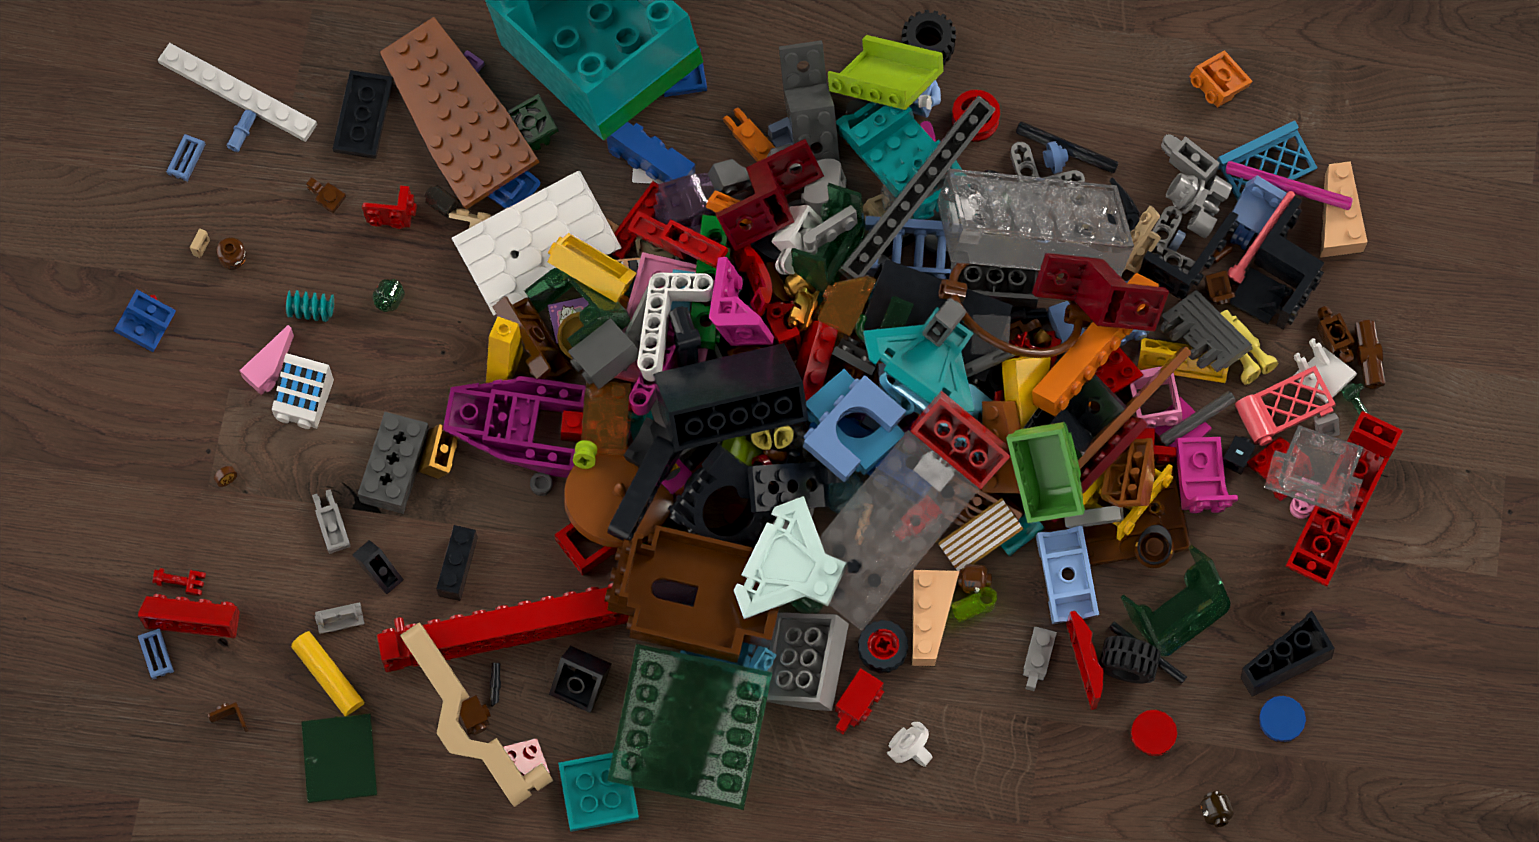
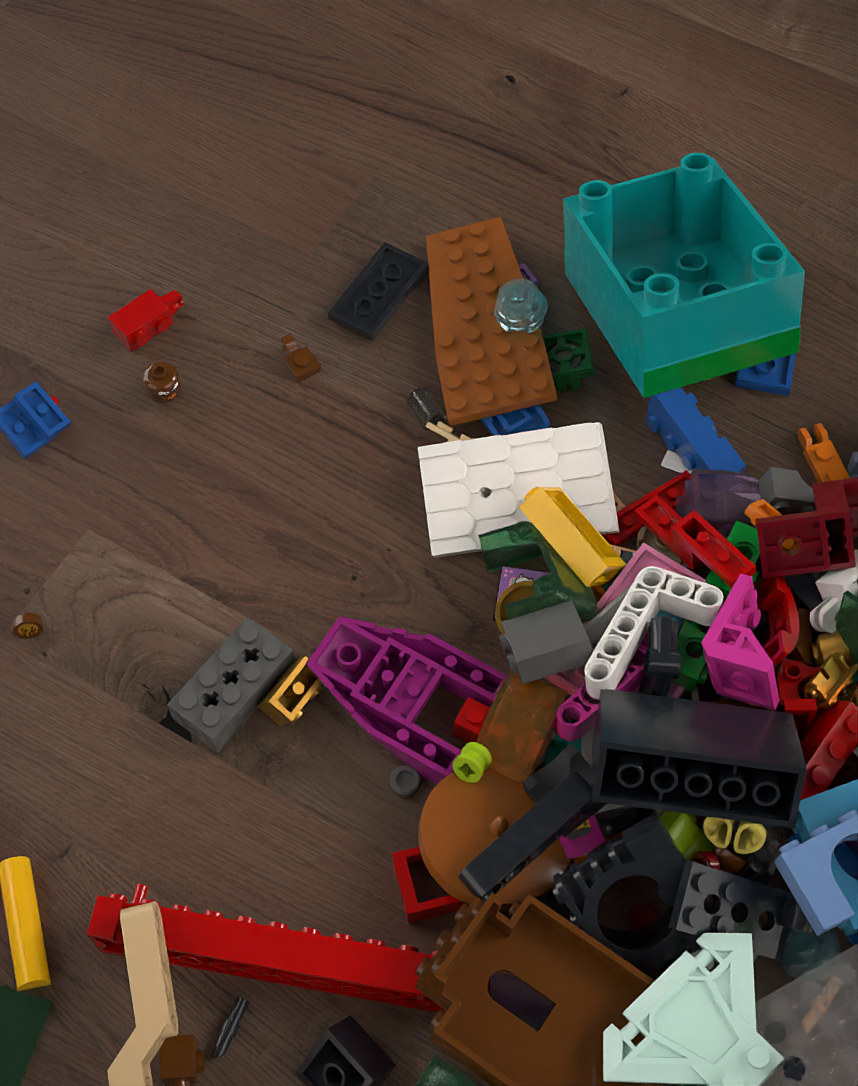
camera: 25 degrees right, 10 degrees down
white plate [158,43,317,142] -> none
medium blue tile [166,134,206,182] -> none
tan tile [190,229,210,258] -> none
medium blue axle [226,110,256,152] -> none
bright pink slope [240,325,294,395] -> none
white slope [272,353,334,429] -> none
teal piece [286,290,334,322] -> none
light grey hinge [312,489,351,554] -> none
light grey hinge [315,602,364,634] -> none
black slope [352,540,404,595] -> none
red bracket [362,185,417,229] -> none
clear green head [372,279,405,312] -> none
black brick [436,525,478,601] -> none
yellow slope [486,316,524,383] -> none
reddish brown piece [492,296,572,380] -> none
none -> red hinge [108,289,184,352]
none -> clear light blue cone [494,278,548,333]

